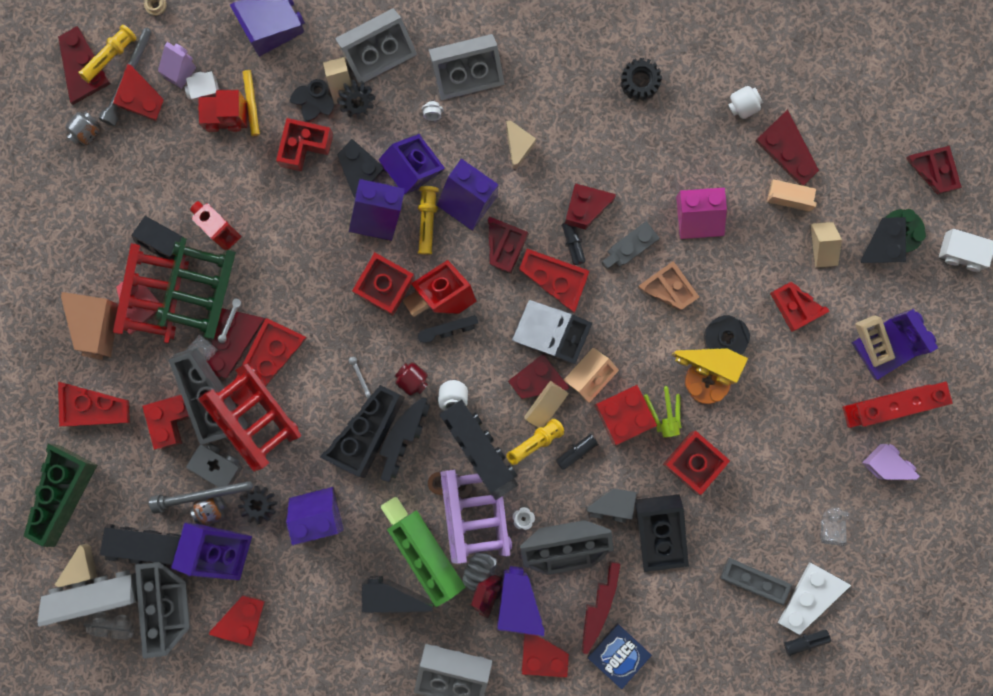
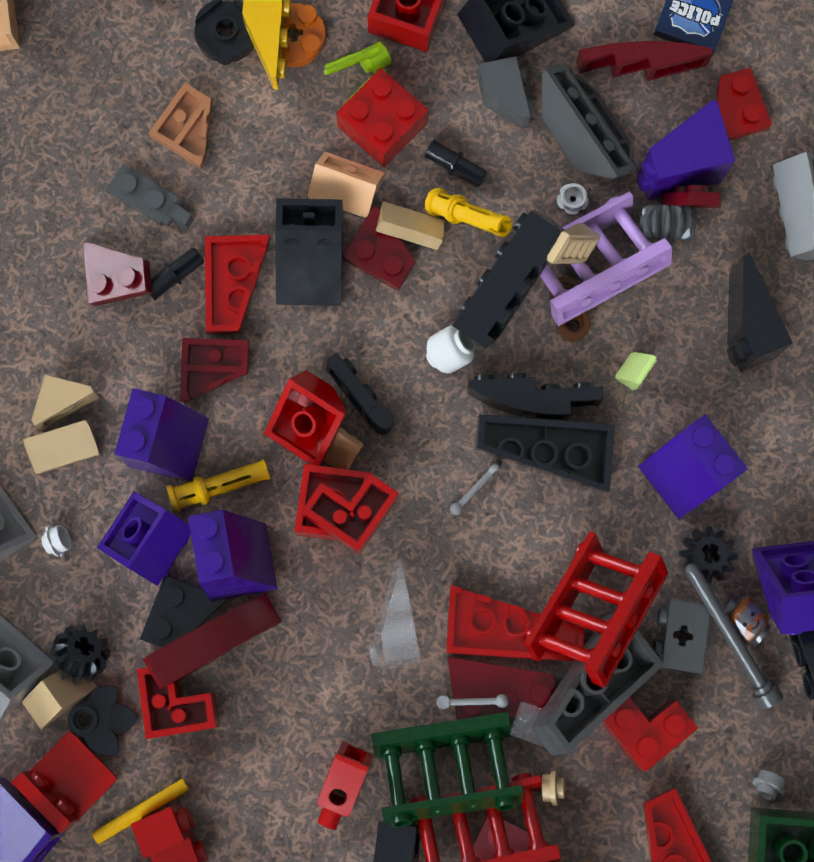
camera: 110 degrees left, 5 degrees down
bright green brick [387,510,466,607] -> none
dark red head [394,362,428,396] -> none
dark pink slope [676,187,727,239] -> none
none -> red bracket [11,731,118,833]
none -> tan slope [23,420,101,475]
none -> dark red slope [143,593,282,690]
none -> red brick [301,474,399,555]
none -> clear slope [368,559,422,673]
none -> tan plate [542,771,566,806]
none -> tan slope [547,222,600,264]
none -> light grey plate [752,770,786,801]

